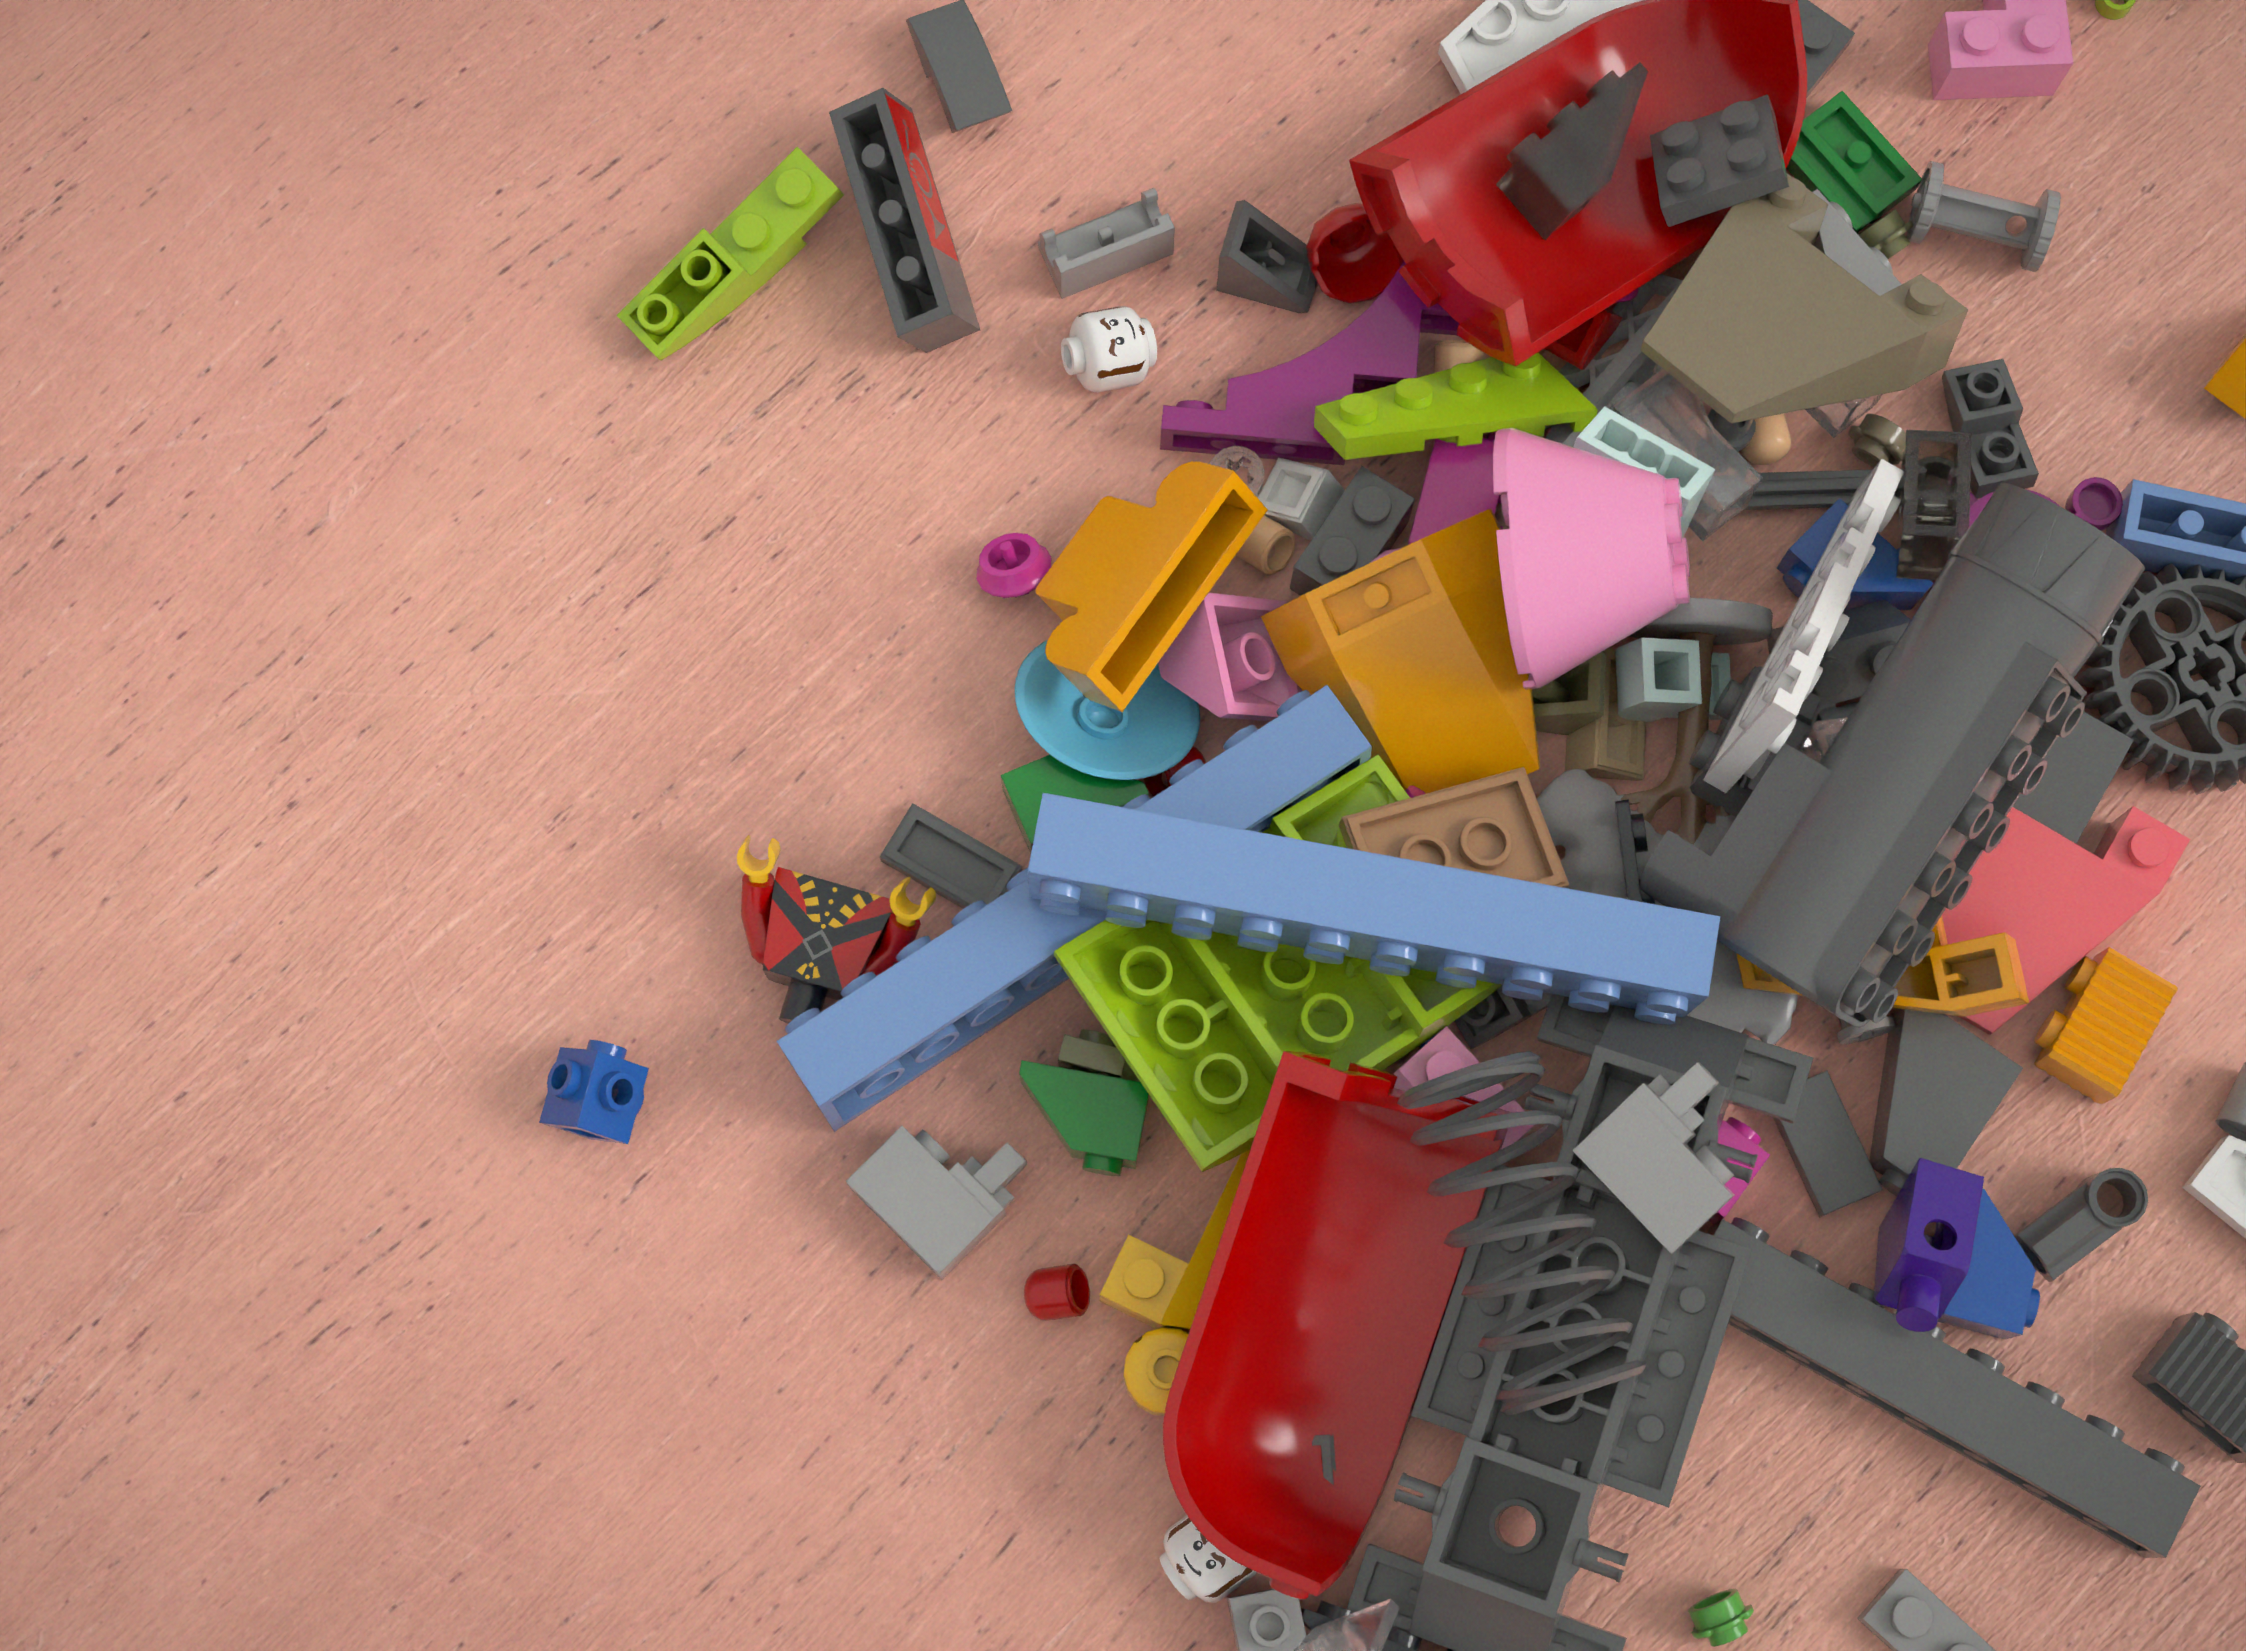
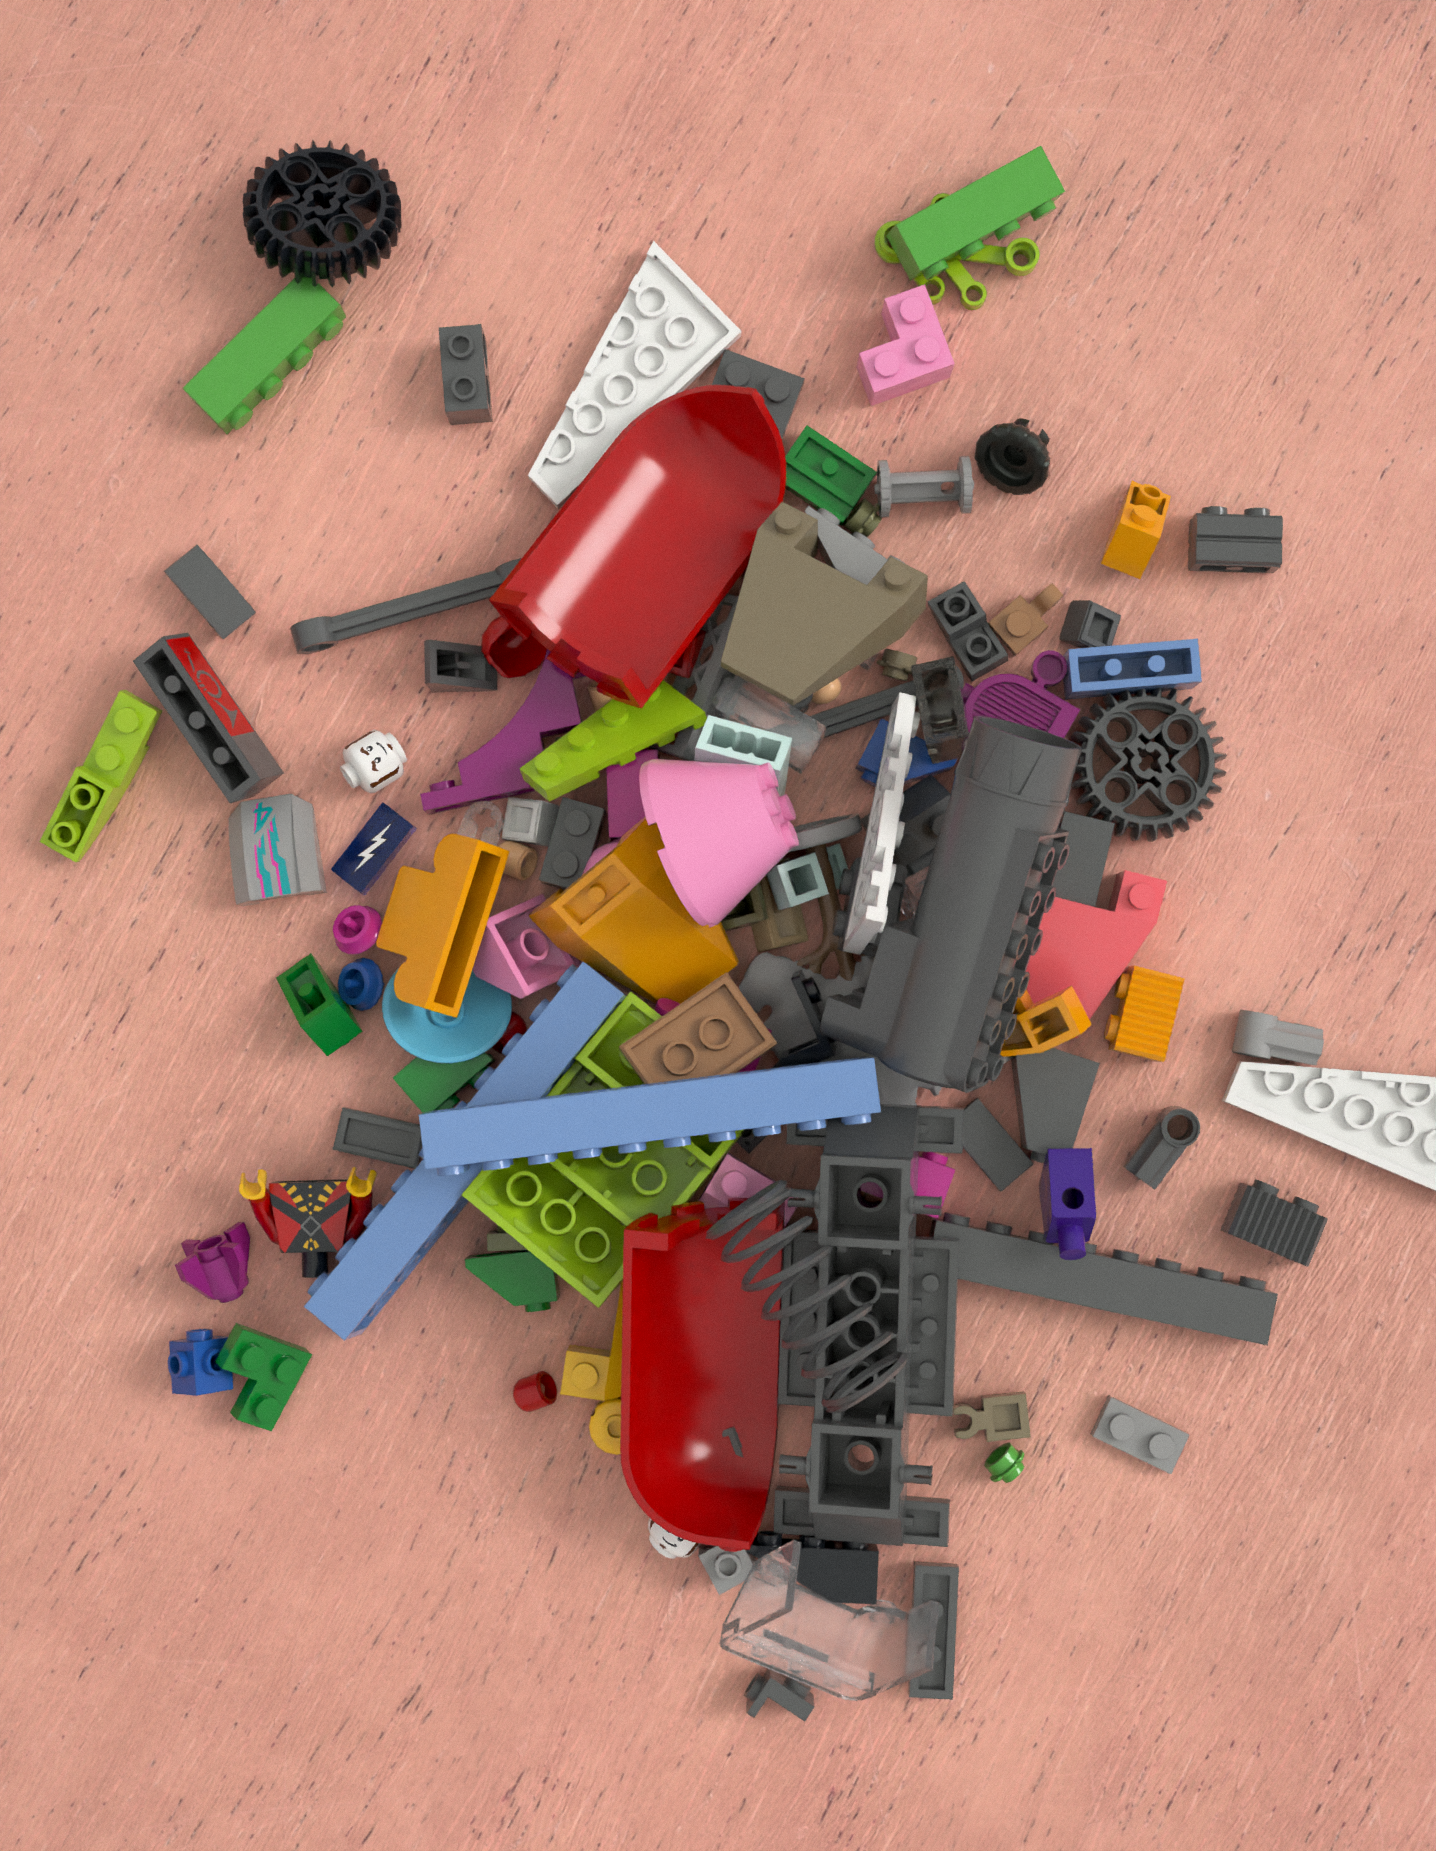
camera: 15 degrees left, 10 degrees up
light grey hinge [846,1126,1027,1280] -> none
light grey hinge [1038,188,1175,299] -> none
clear smoke slope [1496,62,1648,240] -> none
light grey hinge [1572,1062,1735,1254] -> none
dark grey plate [1650,95,1789,227] -> none
blue slope [1938,1189,2040,1340] -> none
none -> magenta brick [175,1222,250,1303]
none -> green plate [215,1323,312,1431]
none -> light grey slope [229,794,327,906]
none -> green slope [276,953,363,1056]
none -> dark grey piece [290,558,521,654]
none -> clear blue slope [331,802,417,895]
none -> blue hat [338,958,385,1011]
none -> dark tan plate [953,1391,1031,1442]
none -> pearl dark grey hair [974,418,1050,495]
none -> medium nougat plate [988,583,1064,656]
none -> dark grey slope [1059,600,1121,648]

